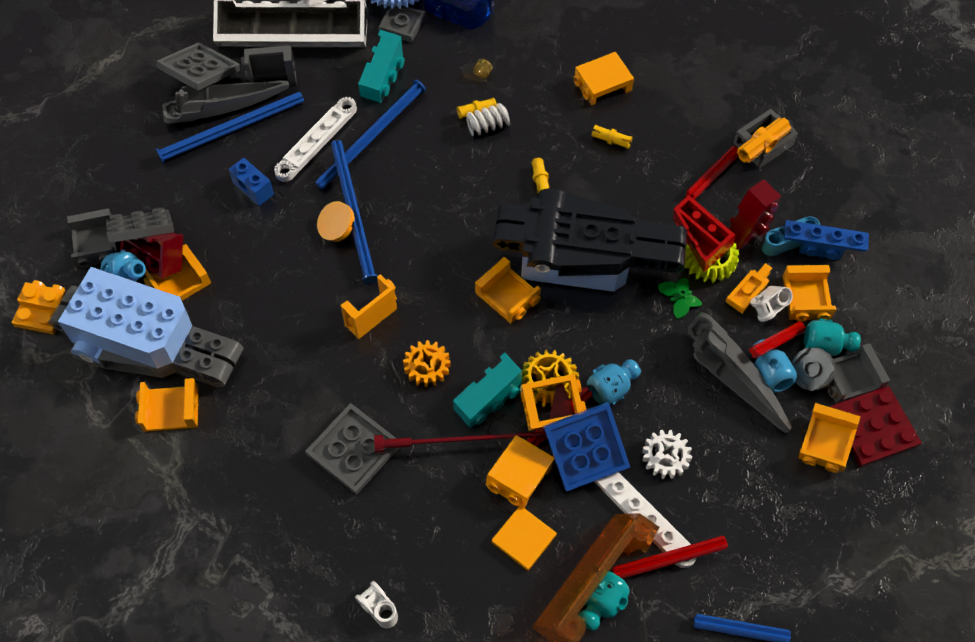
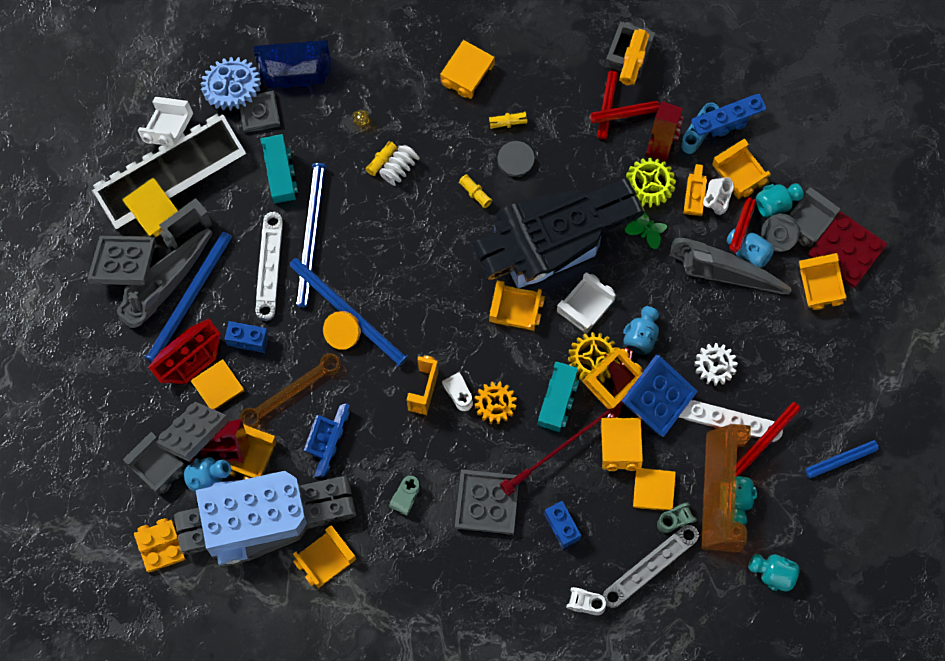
camera: 30 degrees left, 10 degrees up
red wedge [673,195,735,272] -> none
none -> yellow panel [122,178,178,238]
none -> red wedge [148,319,221,384]
none -> light orange tile [191,359,244,410]
none -> clear orange piece [240,353,340,429]
none -> blue bracket [303,404,350,478]
none -> sand green piece [389,476,420,516]
none -> white piece [442,372,473,411]
none -> dark grey tile [497,141,535,177]
none -> blue brick [544,501,581,549]
none -> white panel [557,272,616,334]
none -> red axle [590,101,660,124]
none -> light grey plate [603,525,699,608]
none -> sand green piece [657,502,697,534]

